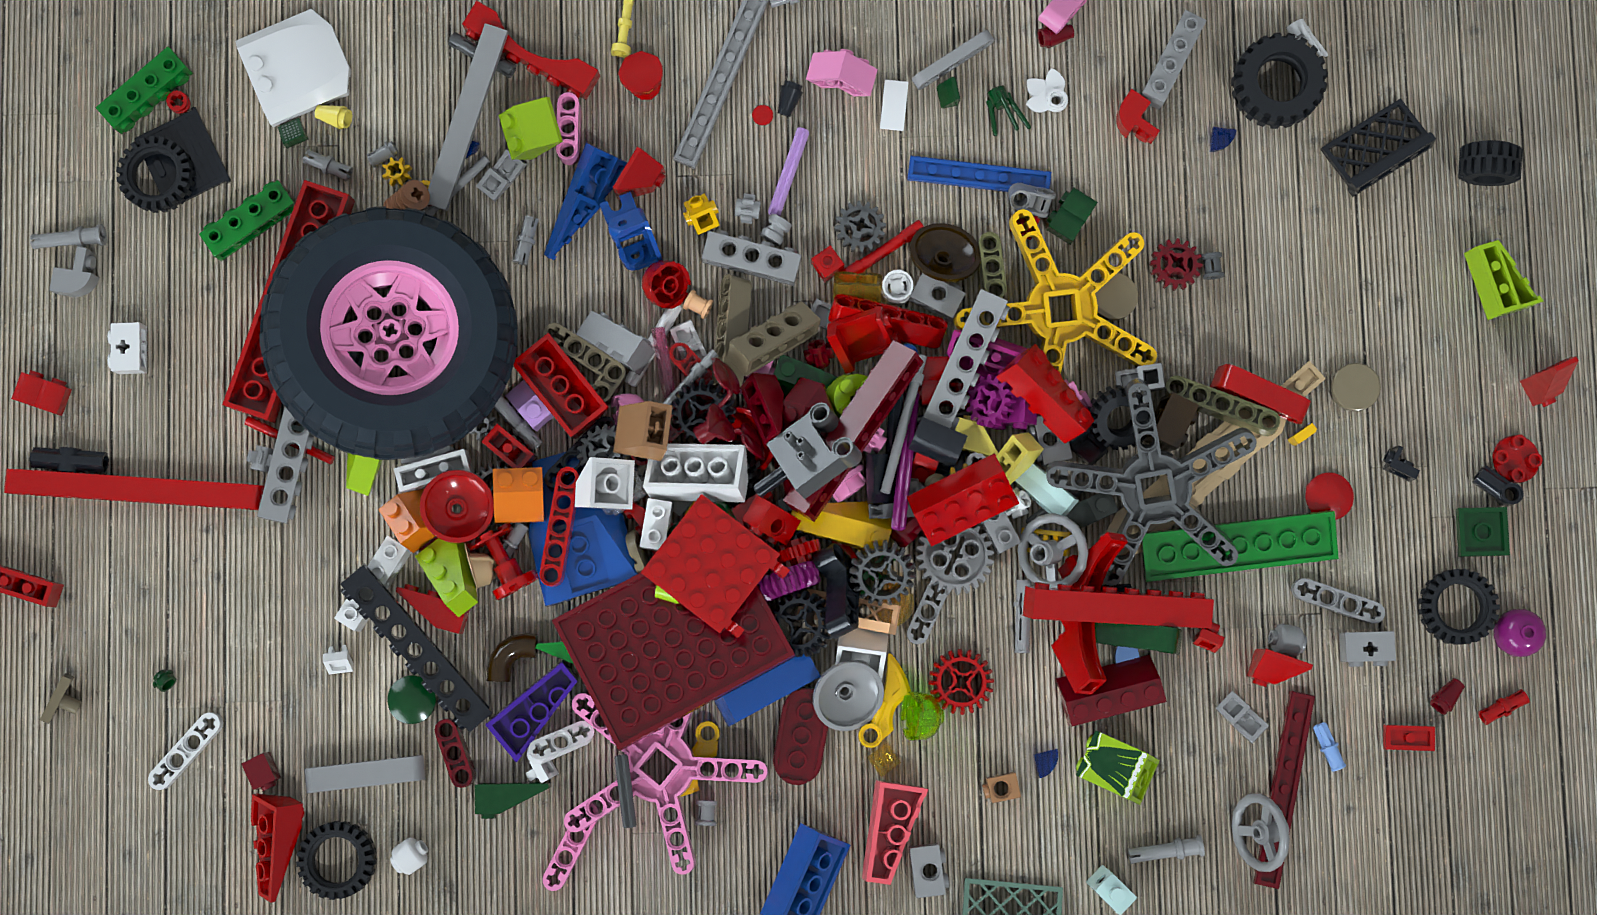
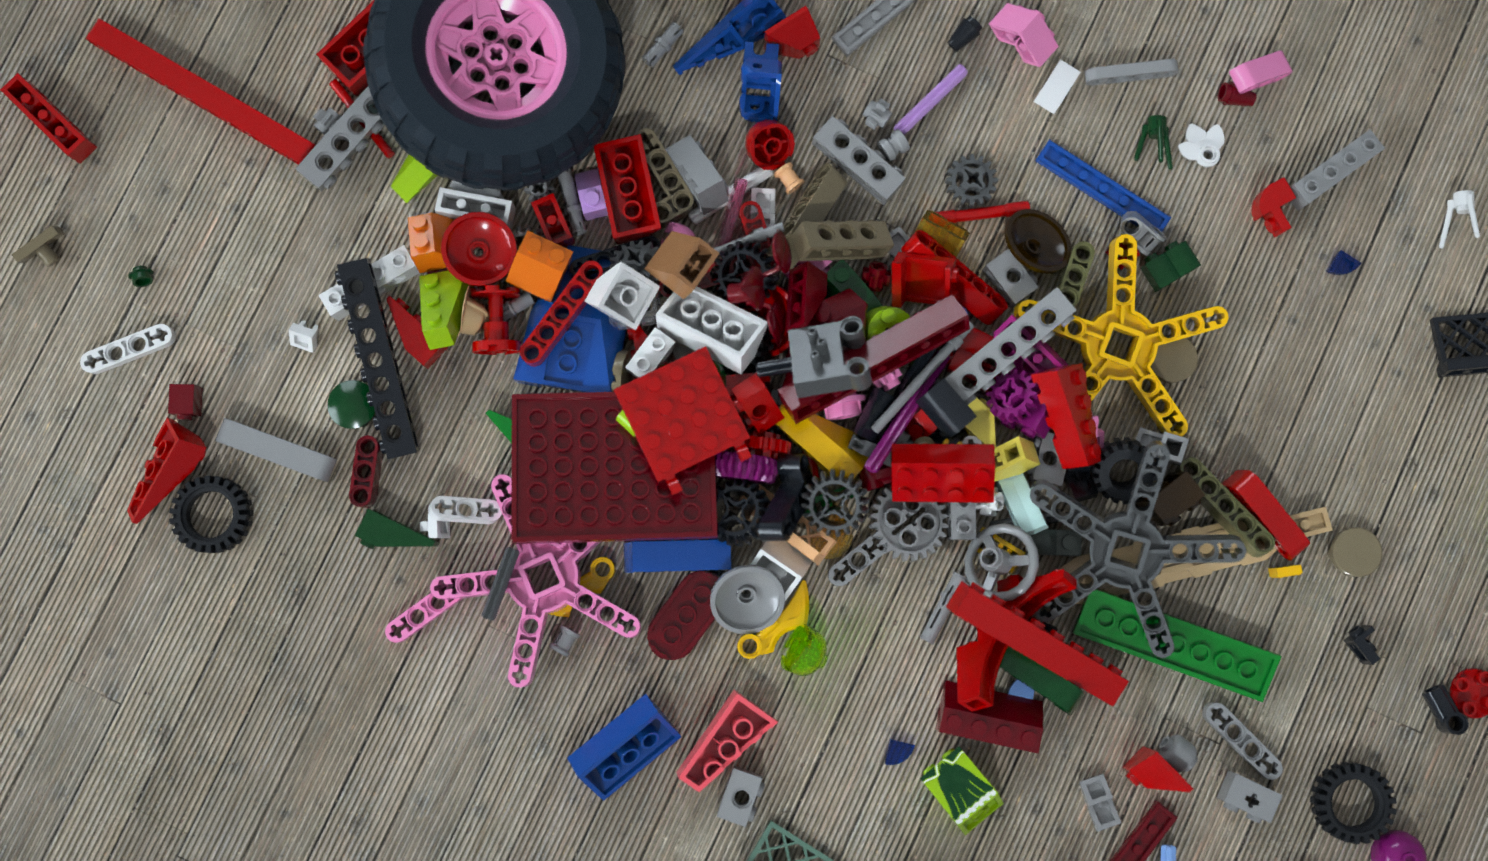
camera: 20 degrees right, 0 degrees up
black piece [29,447,109,473] -> none
white head [390,837,428,875] -> none
dark purple wedge [485,660,579,763] -> none
dark brown cylinder [486,633,538,682] -> none
yellow brick [683,193,720,235] -> none
red sticker [752,105,773,126] -> none
red brick [811,245,844,283] -> none
clear yellow tile [867,743,901,777] -> none
white wheel [881,270,913,306] -> none
red gear [928,649,994,715] -> none
dark green slope [937,76,960,109] -> none
medium nougat brick [982,772,1021,803] -> none
dark red gear [1149,238,1203,291] -> none
red tile [1193,622,1225,653] -> none
dark grey bush [1201,252,1225,280] -> none
black tyre [1231,32,1328,129] -> none
red dish [1305,472,1354,520] -> none
dark green plate [1456,507,1510,557] -> none

